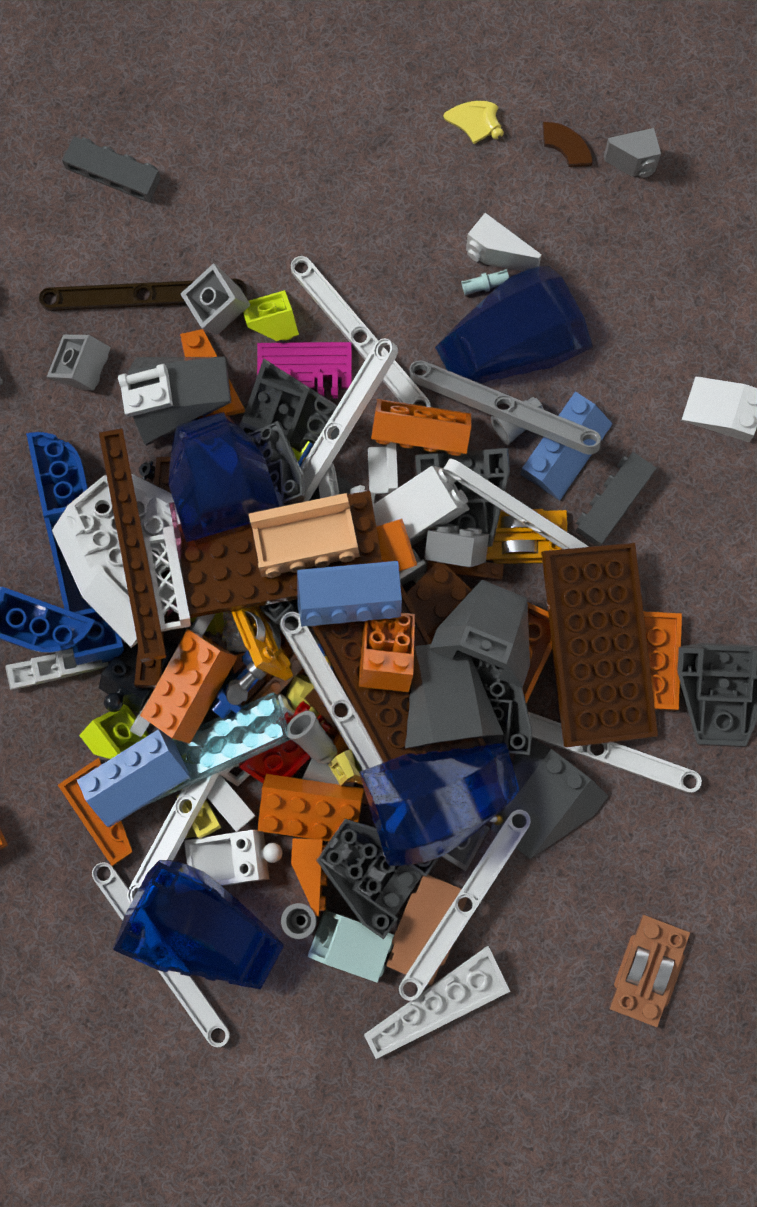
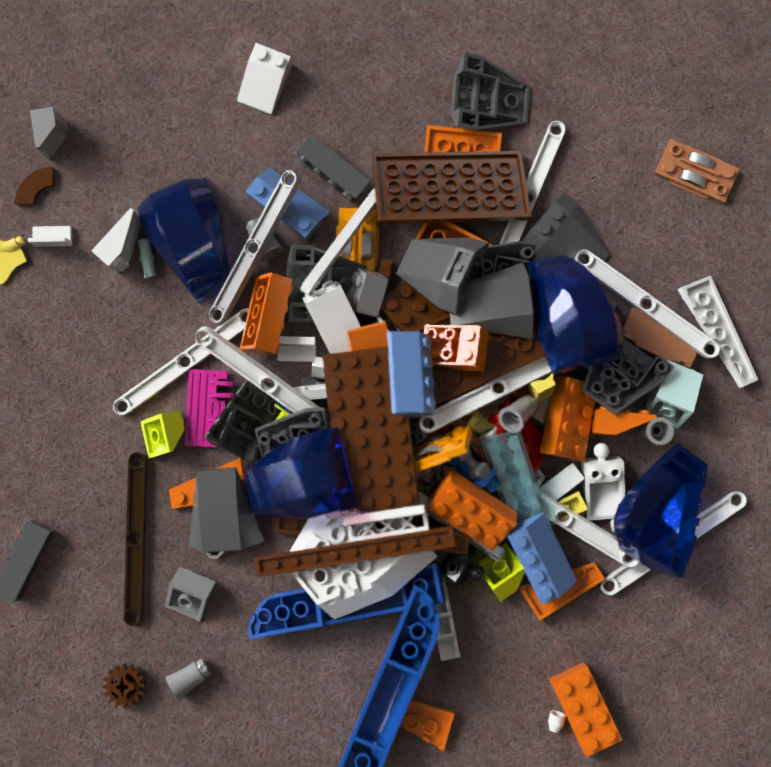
camera: 90 degrees left, 5 degrees up
white plate [118,364,173,417] -> none
black piece [139,460,155,481] -> none
light grey slope [181,263,250,335] -> none
light nougat panel [249,493,360,578] -> none
none -> white panel [28,226,72,247]

